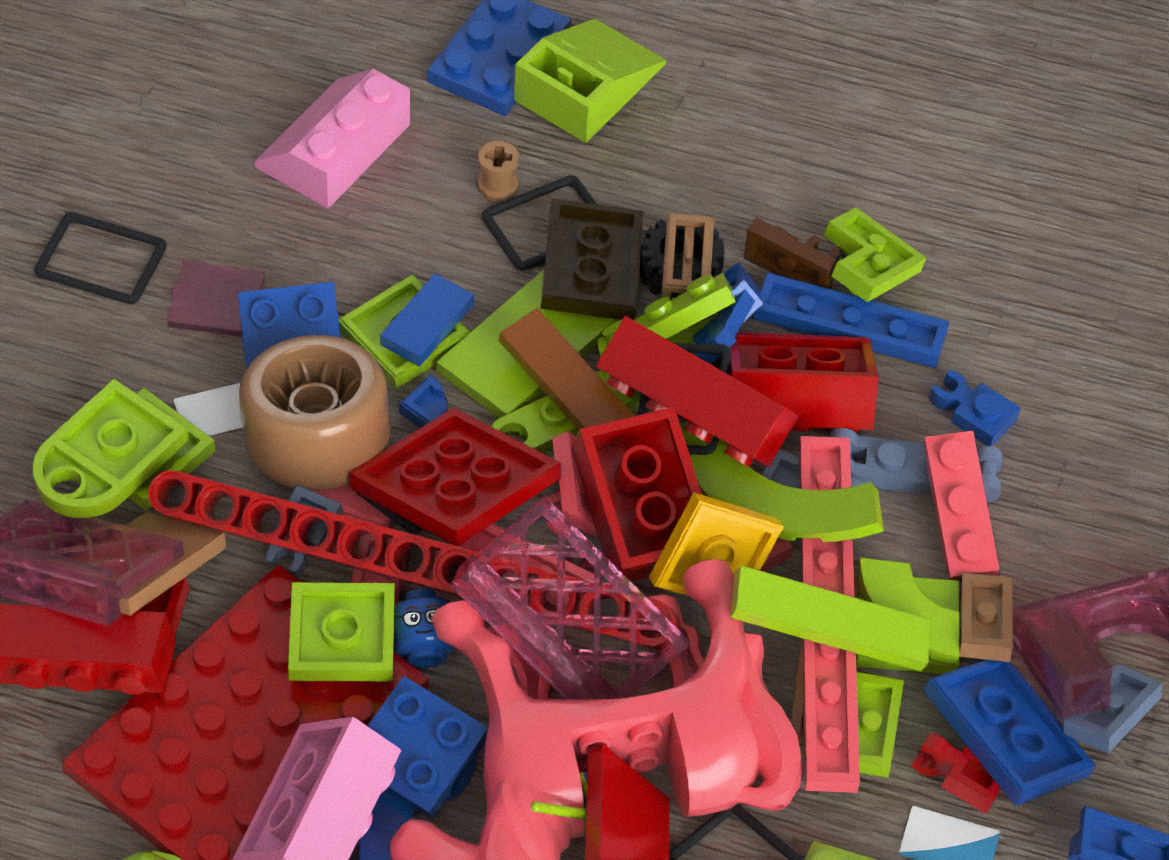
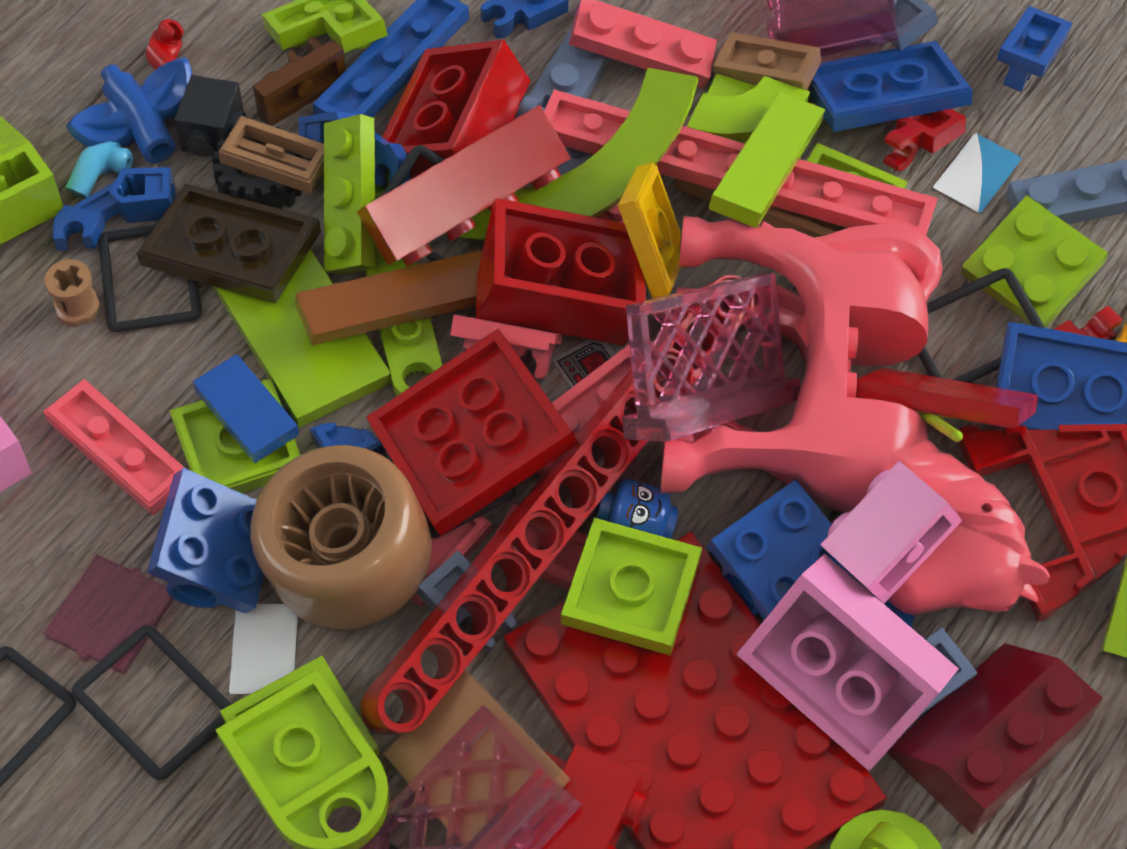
camera: 70 degrees left, 5 degrees up
none -> coral tile [43,379,185,516]
none -> blue piece [53,167,176,250]
none -> medium azure arm [65,141,133,199]
none -> blue plant [66,57,193,163]
none -> black piece [72,625,231,780]
none -> red arm [145,19,184,70]
none -> black brick [175,75,246,157]
none -> bright pink brick [820,461,963,604]

